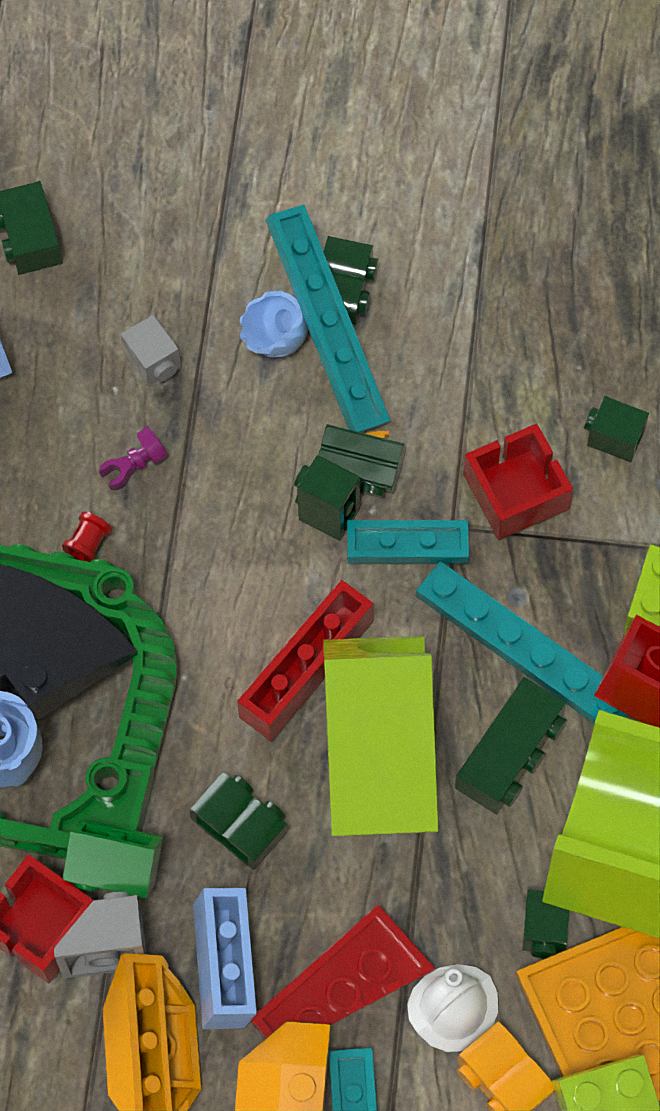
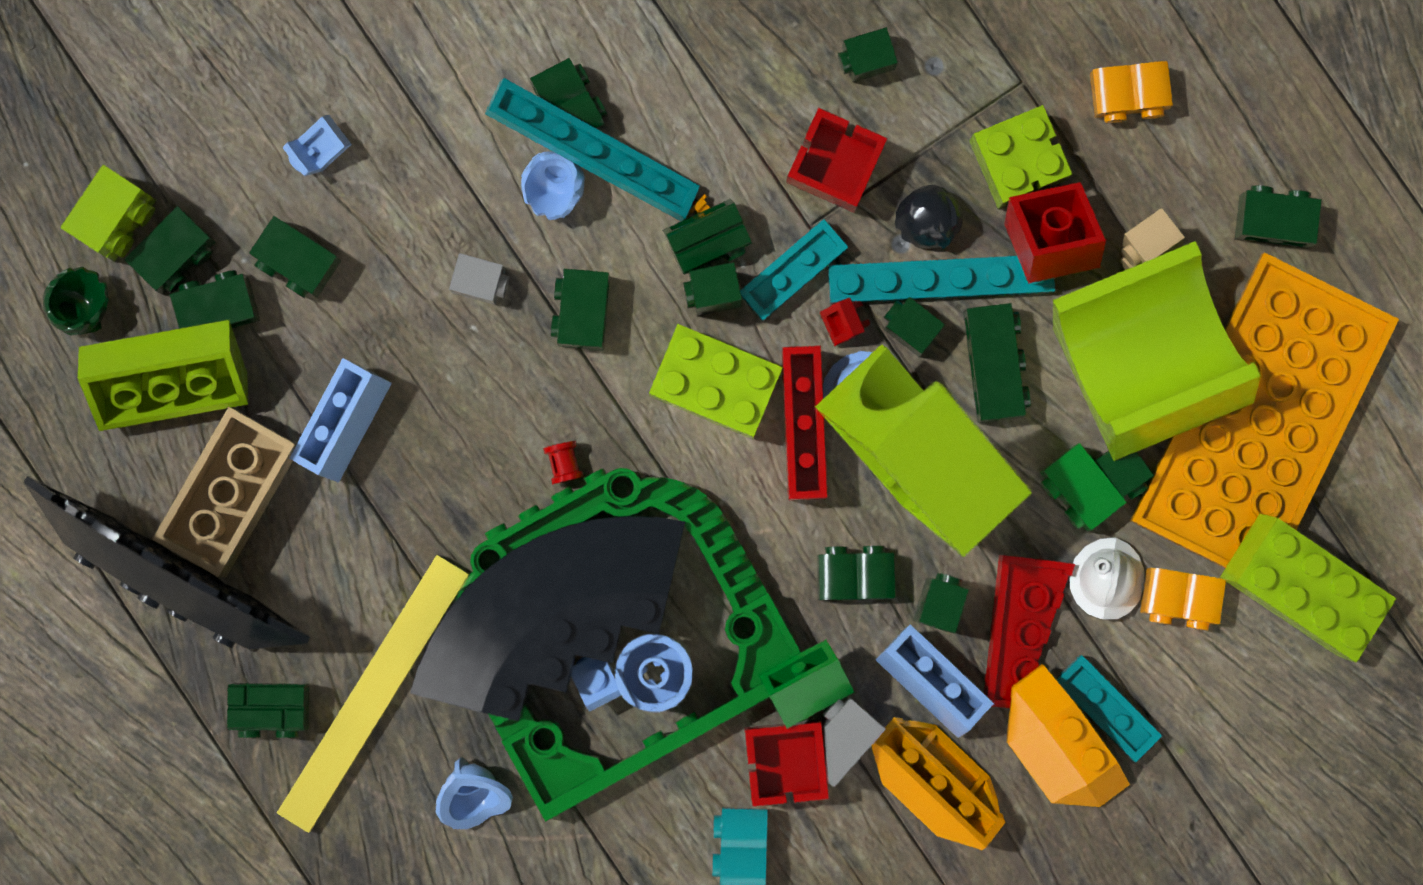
camera: 45 degrees left, 20 degrees up
magenta piece [99,426,168,490] -> none
none -> light blue bracket [283,115,352,176]
none -> dark green brick [551,268,610,351]
none -> lime brick [649,324,783,439]
none -> red tile [819,297,870,347]
none -> dark green brick [883,297,945,357]
none -> black hair [895,185,963,249]
none -> dark green brick [913,573,969,634]
none -> green brick [1039,443,1127,531]

